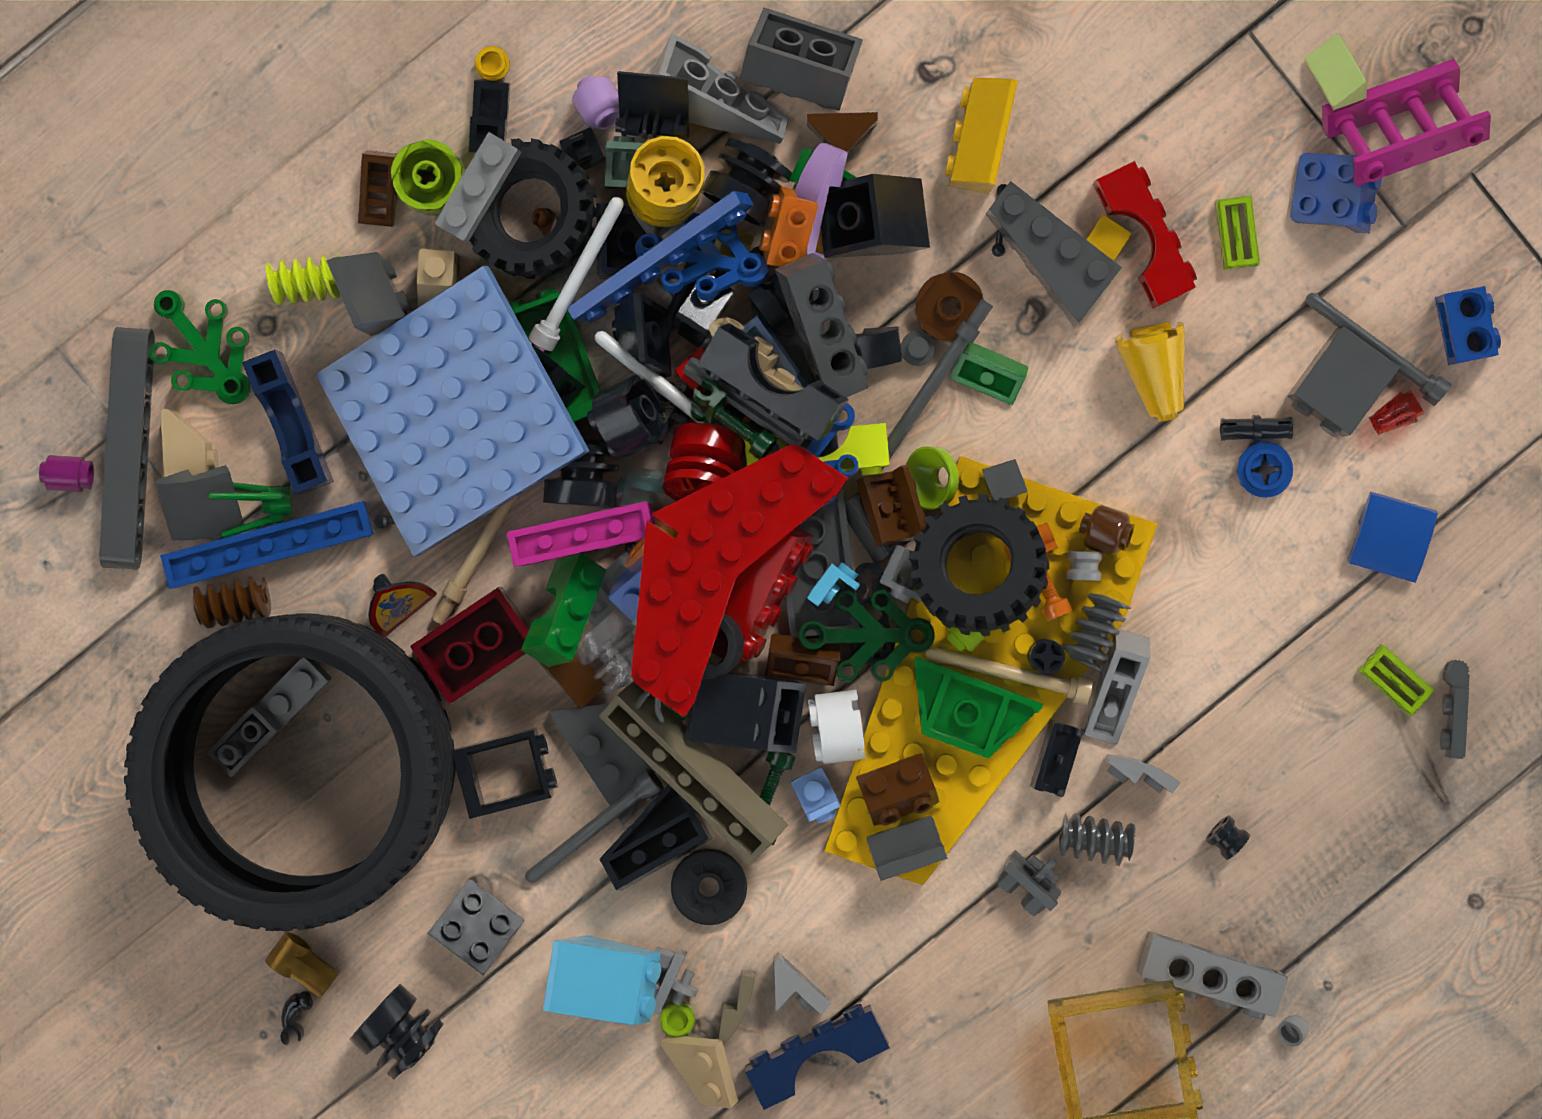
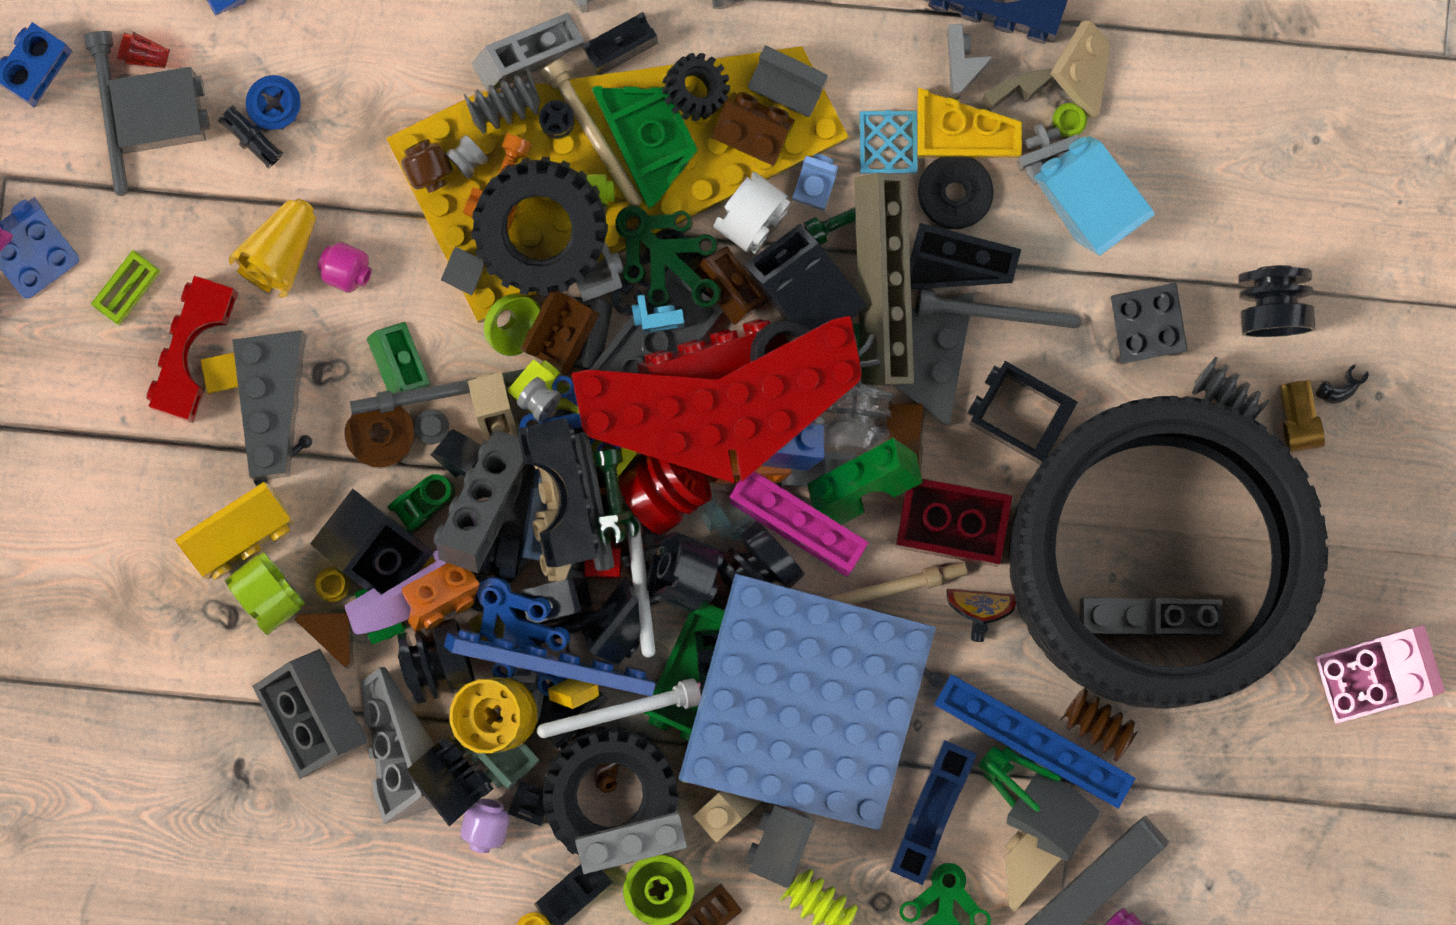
camera: 130 degrees left, 5 degrees down
none -> lime brick [224,552,306,636]
none -> yellow plate [315,567,350,602]
none -> dark pink head [317,242,372,293]
none -> green piece [387,474,455,534]
none -> tan slope [468,372,518,441]
none -> light grey wheel [517,377,561,422]
none -> yellow tile [548,678,599,709]
none -> black tyre [662,53,730,121]
none -> medium azure window [860,110,917,174]
none -> yellow wing [917,87,1022,158]
none -> dark grey piece [1192,356,1270,420]
none -> bright pink slope [1315,625,1445,724]

